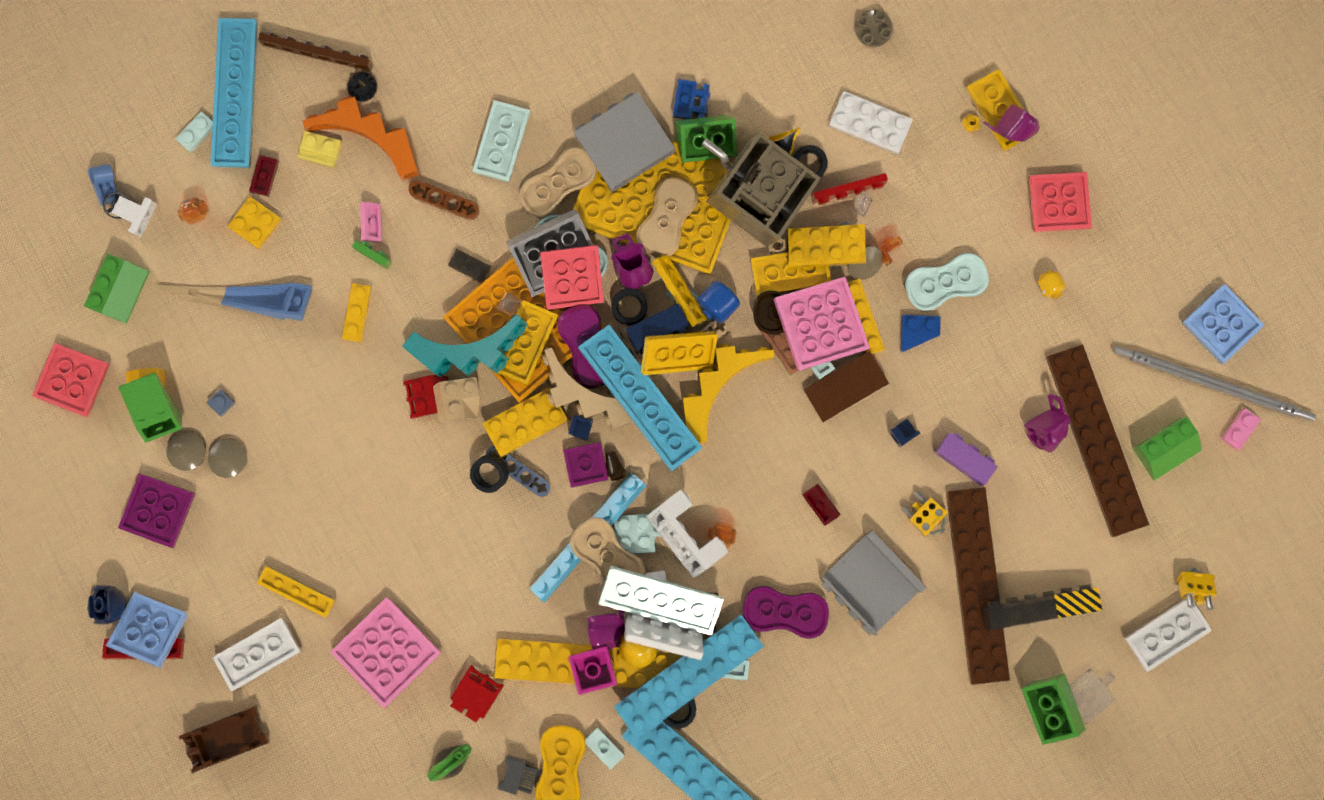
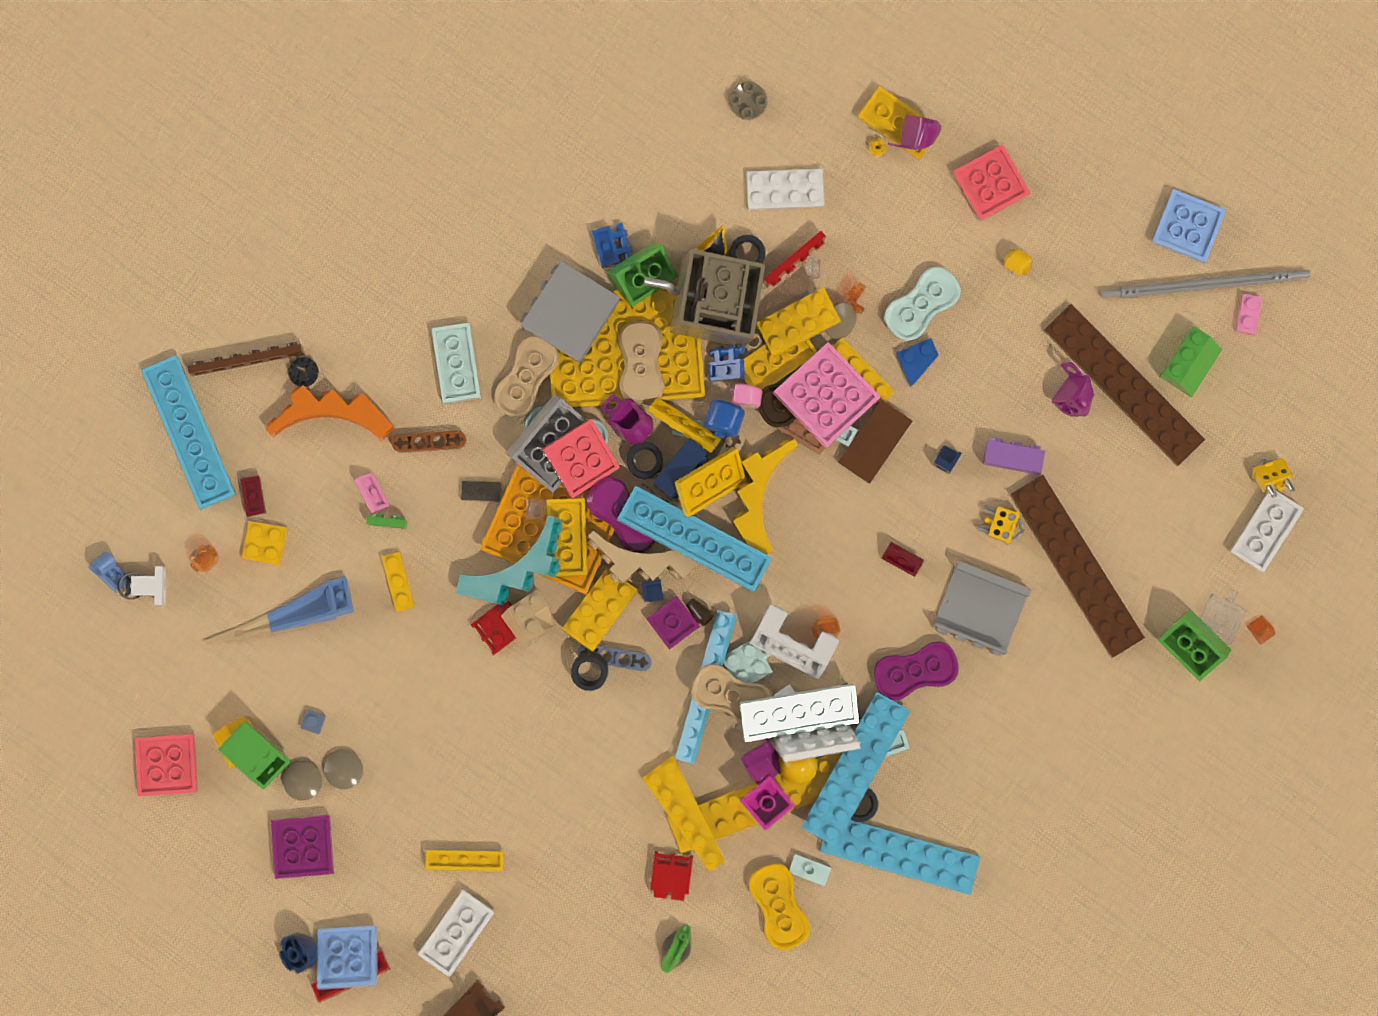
camera: 20 degrees left, 0 degrees up
bright green slope [84,253,150,324] -> none
light aqua plate [176,112,213,153] -> none
light yellow plate [297,131,342,168] -> none
bright pink plate [330,597,442,708] -> none
dark grey piece [497,755,538,795] -> none
clear smoke brick [981,584,1102,630] -> none
none -> yellow wing [642,756,726,873]
none -> plate [708,345,745,382]
none -> bright pink animal [730,383,762,409]
none -> clear orange slope [1247,615,1276,645]

